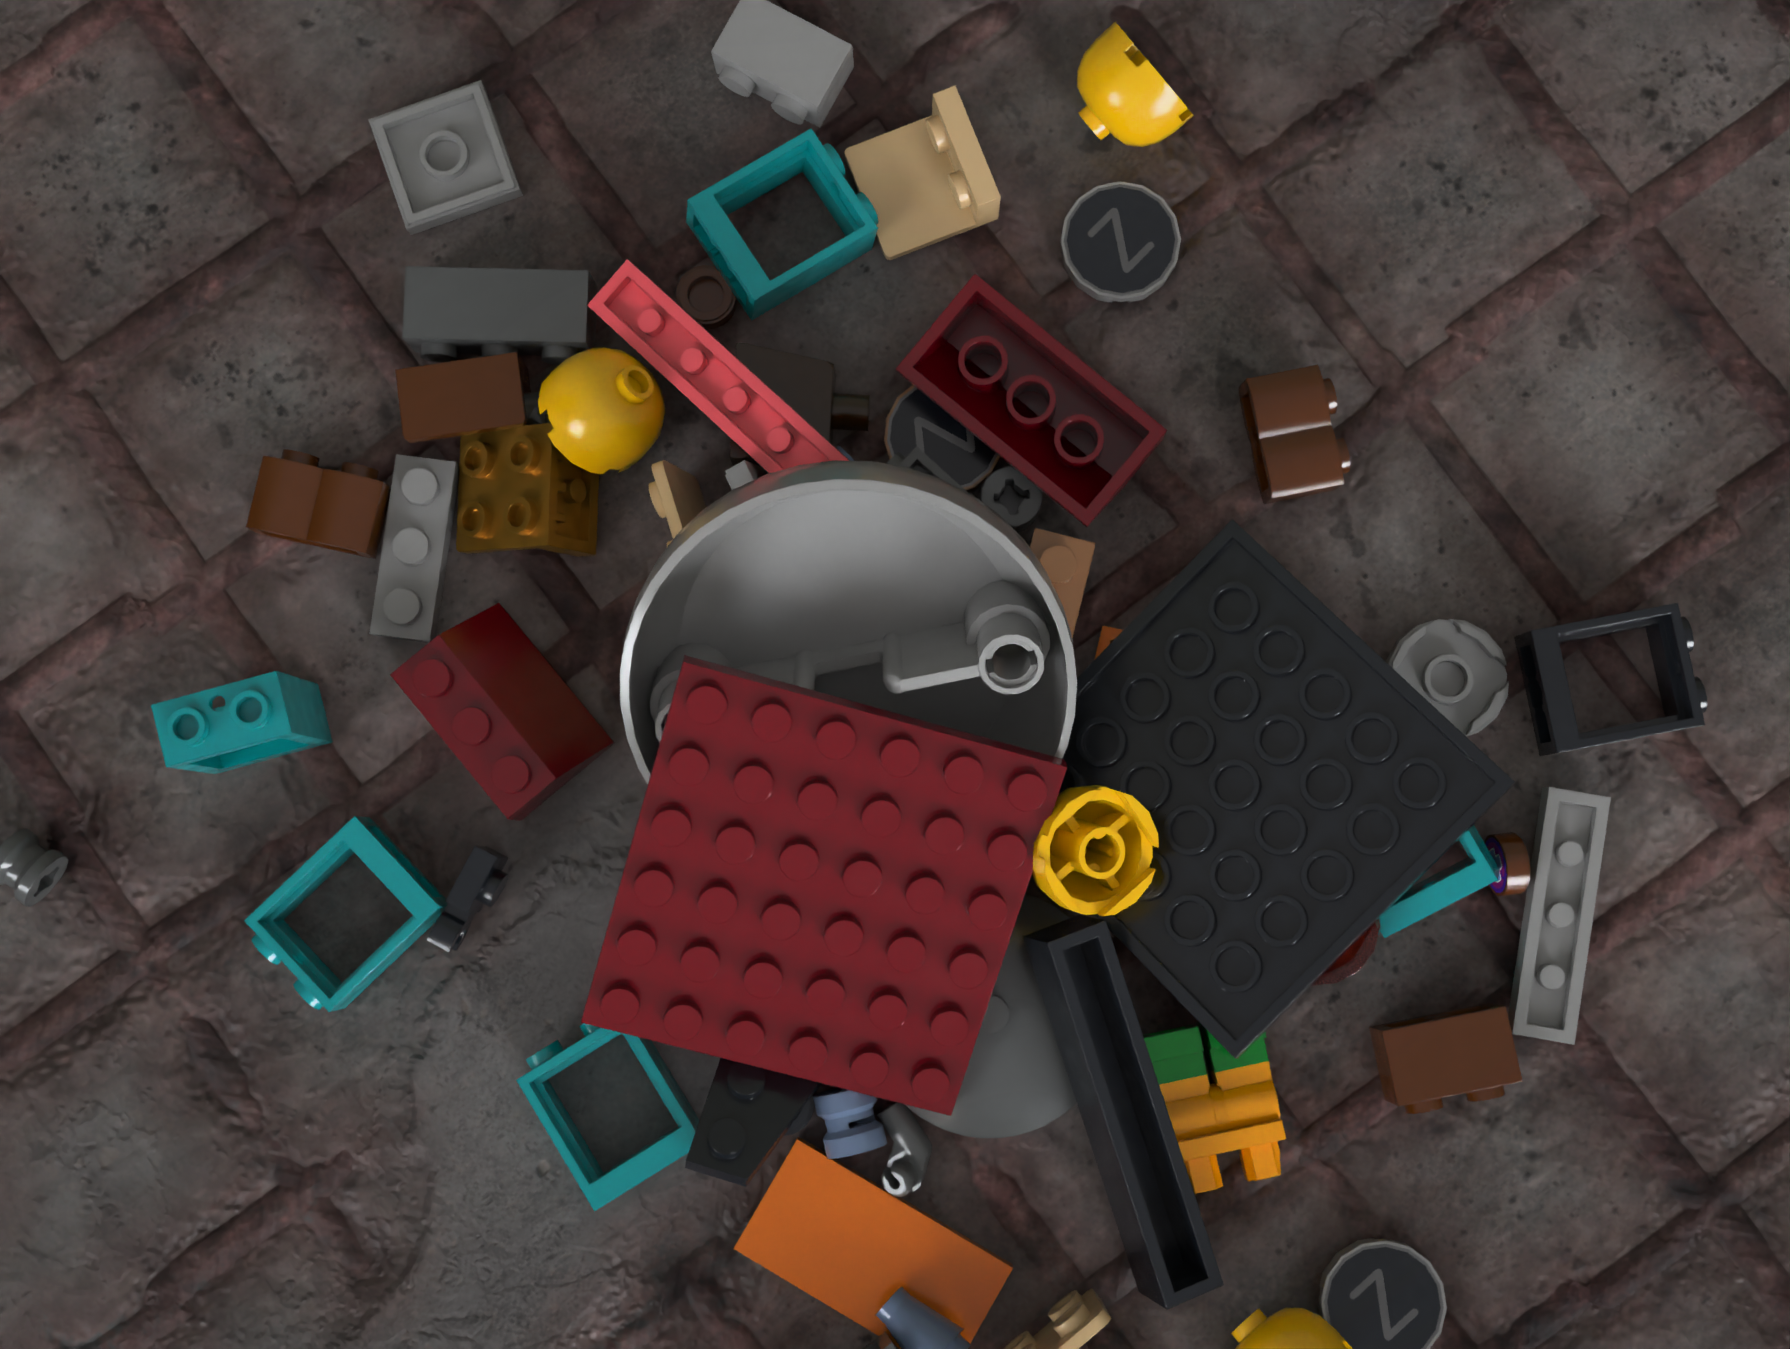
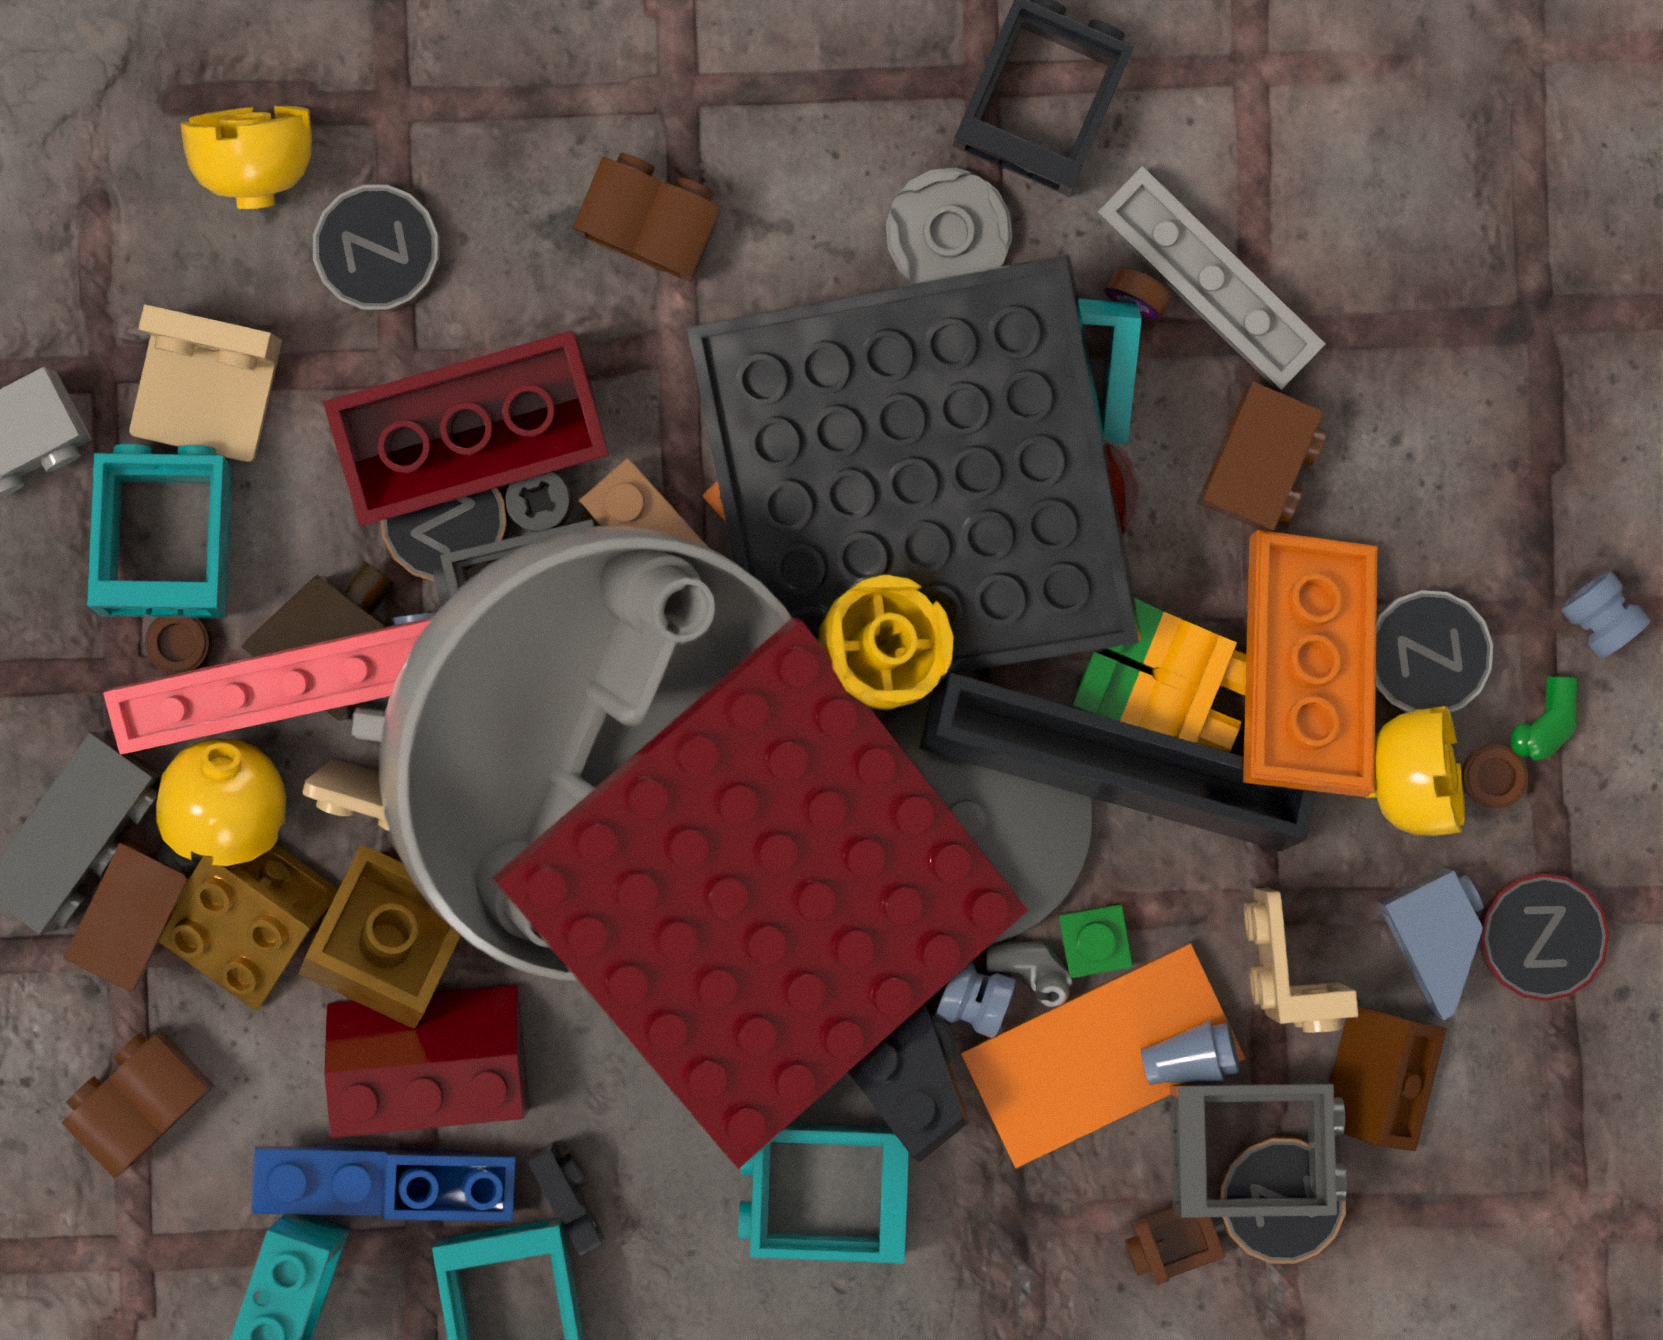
camera: 65 degrees left, 5 degrees up
light grey plate [369,454,459,643] -> none
none -> blue slope [251,1143,516,1221]
none -> pearl gold brick [299,844,461,1029]
none -> green plate [1057,903,1133,978]
none -> orange tile [1243,530,1378,797]

